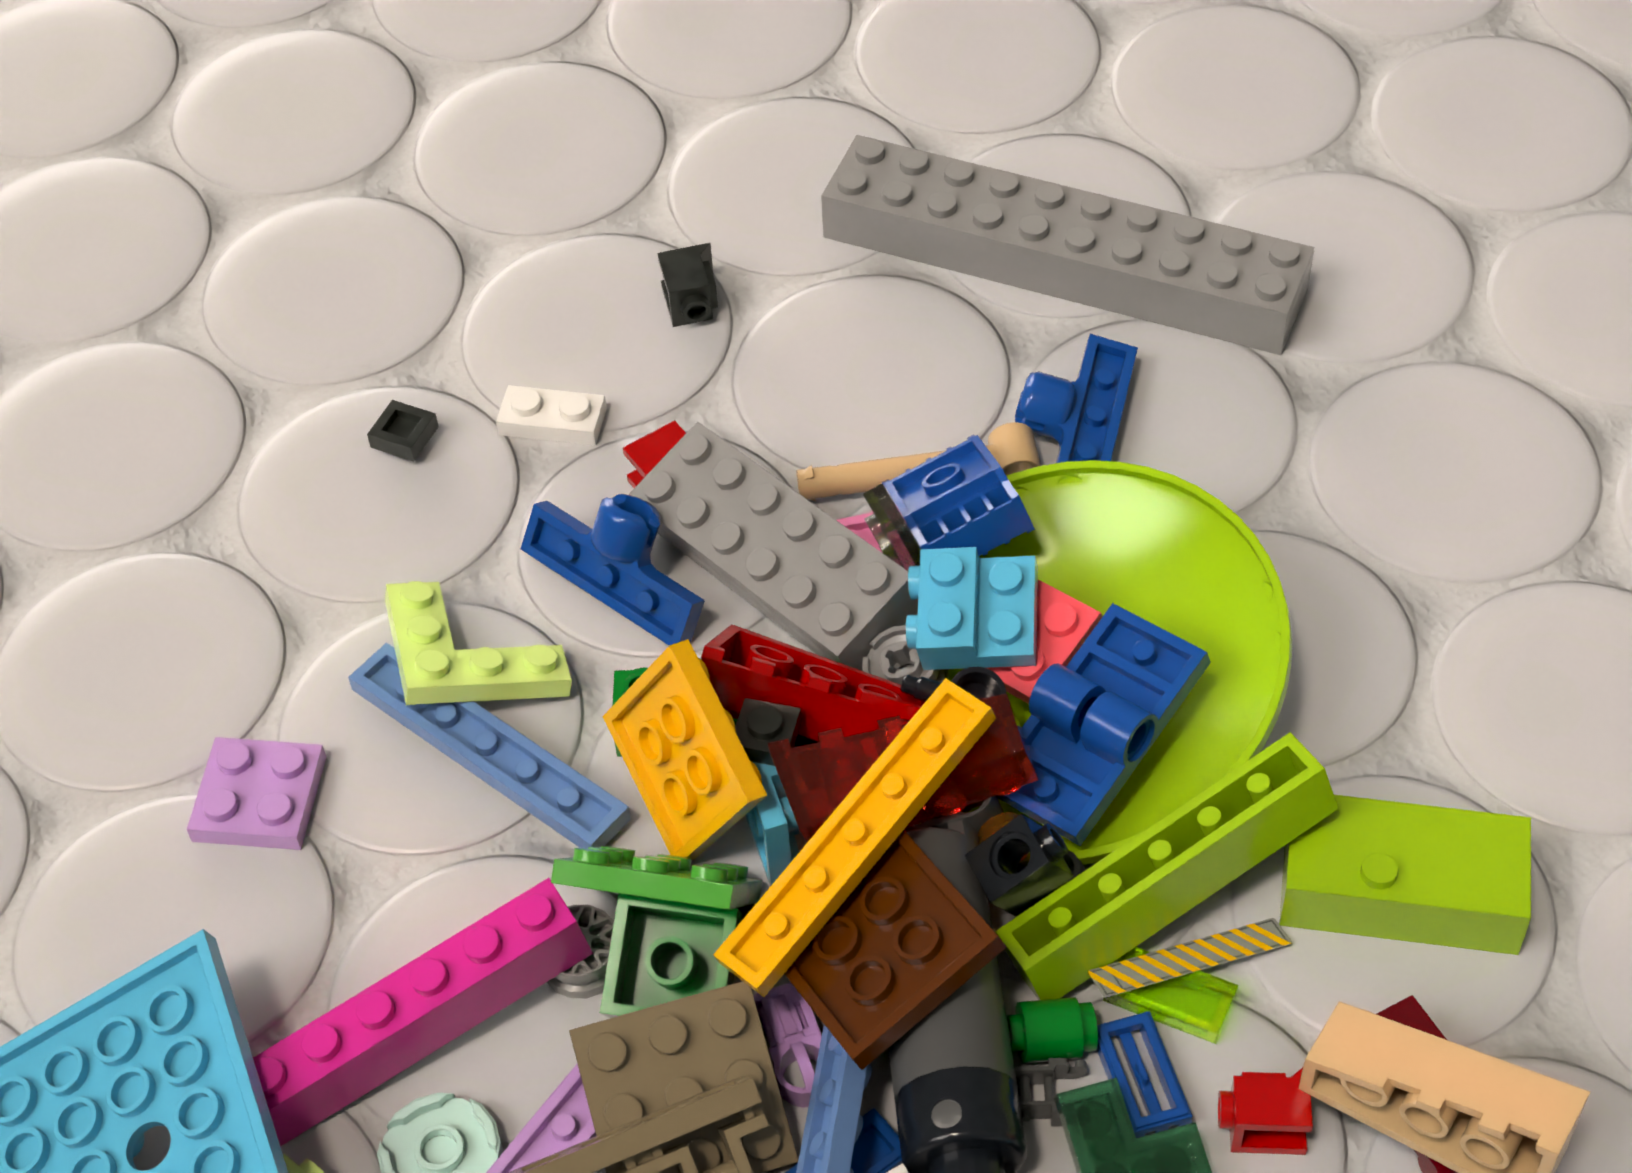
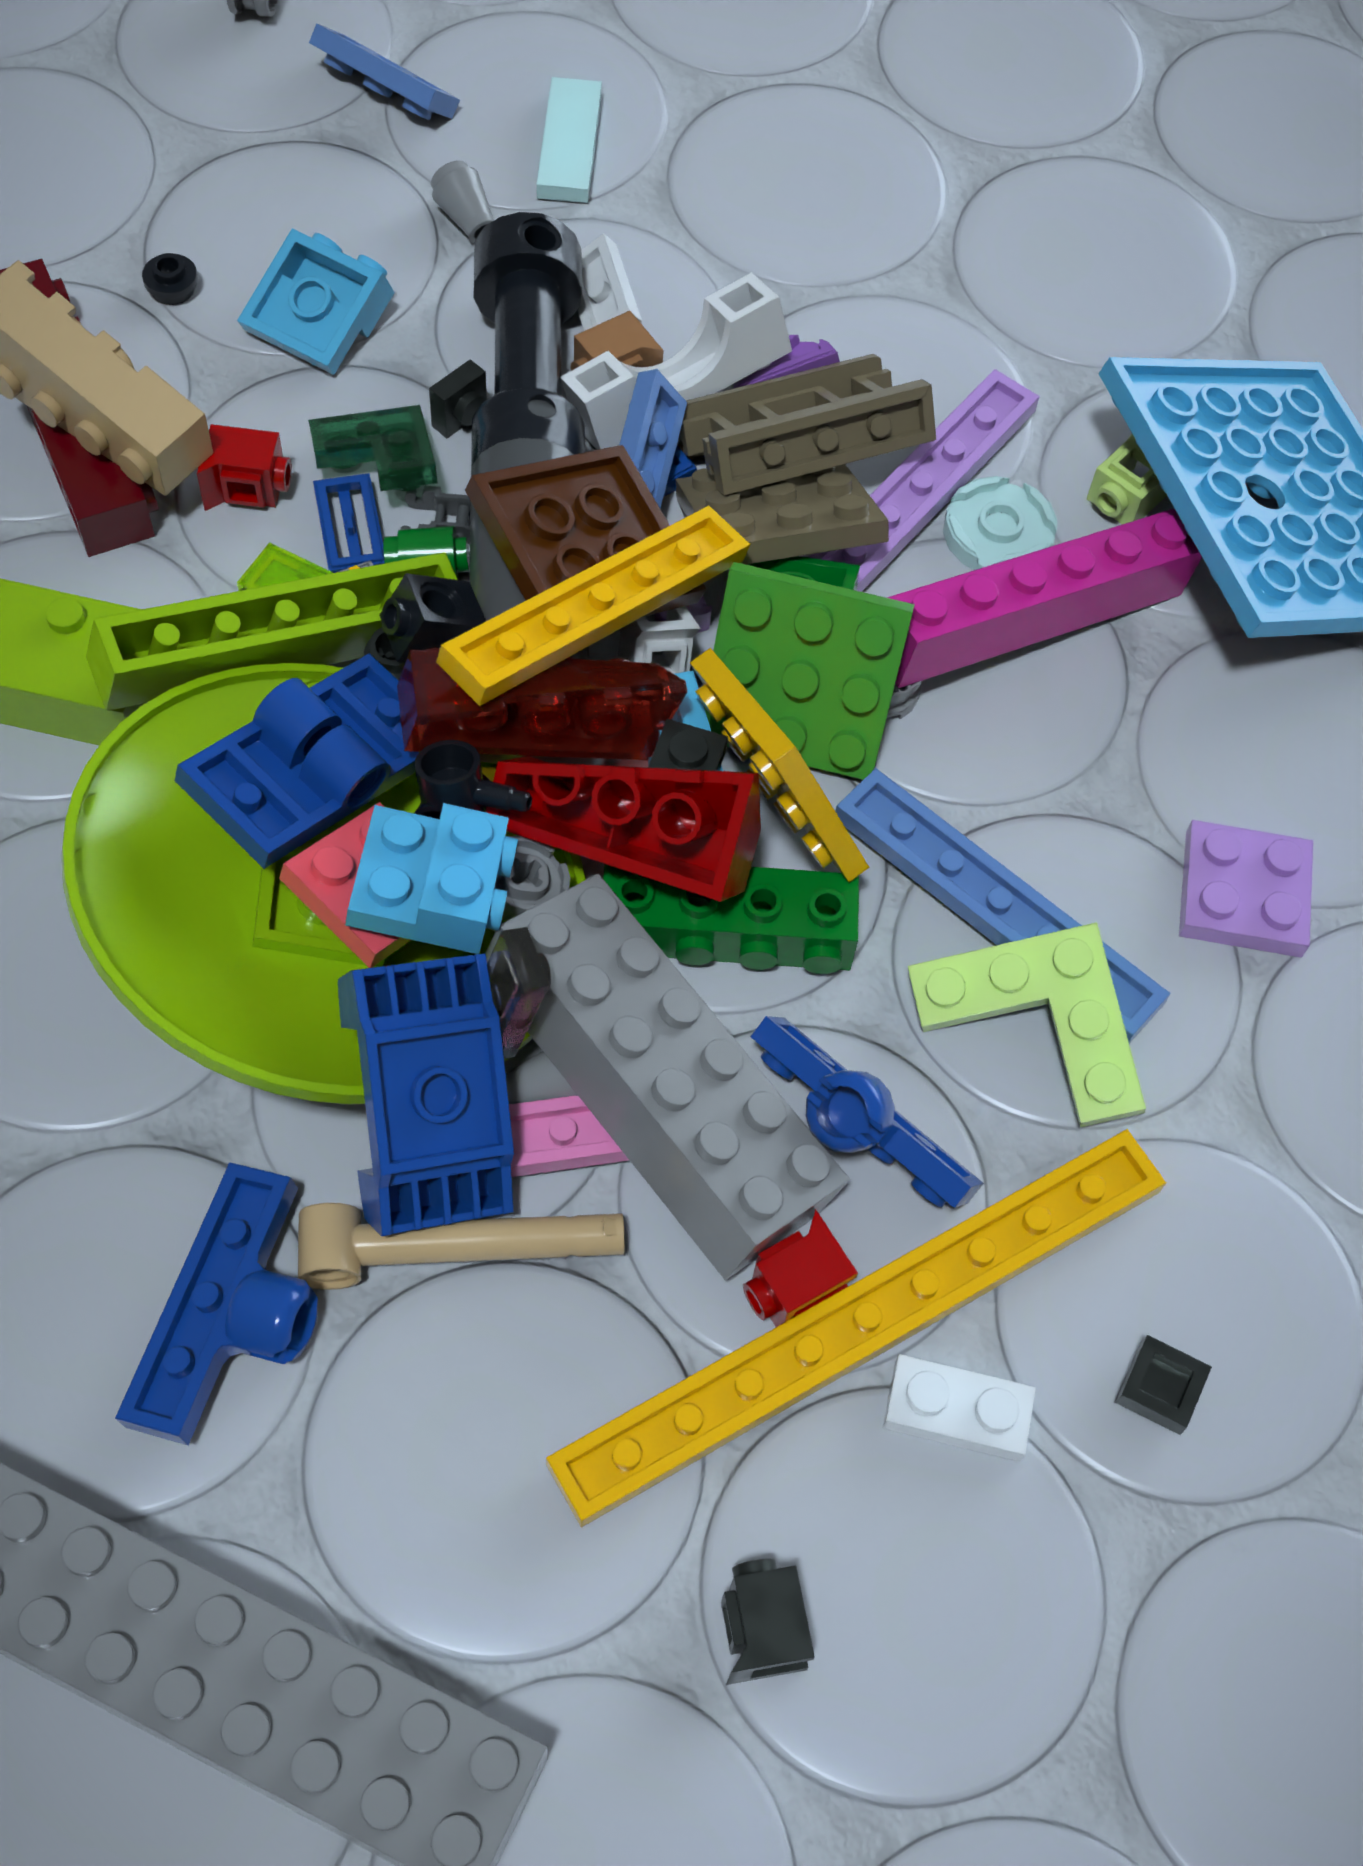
camera: 175 degrees right, 10 degrees up
none -> yellow plate [546,1129,1167,1528]

